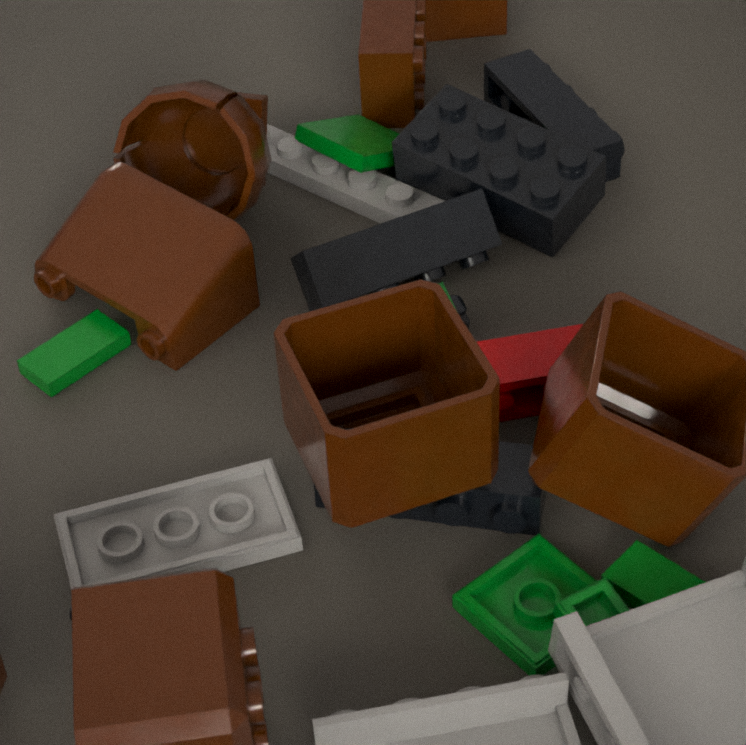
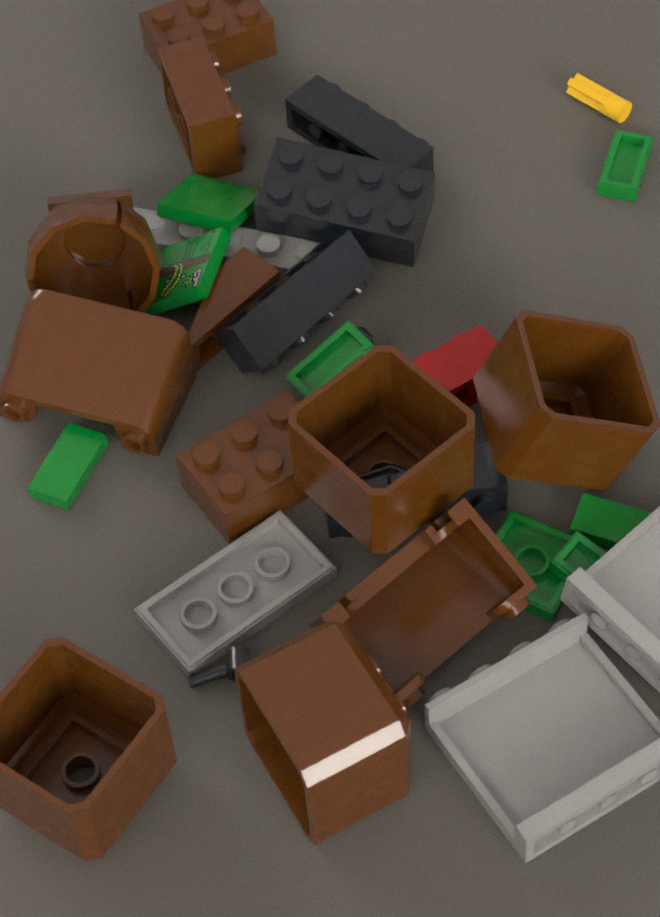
camera: 20 degrees left, 10 degrees up
none -> green tile [144,227,231,315]
none -> reddish brown brick [176,390,309,544]
none -> reddish brown slope [189,247,280,372]
none -> reddish brown windscreen [309,497,537,709]

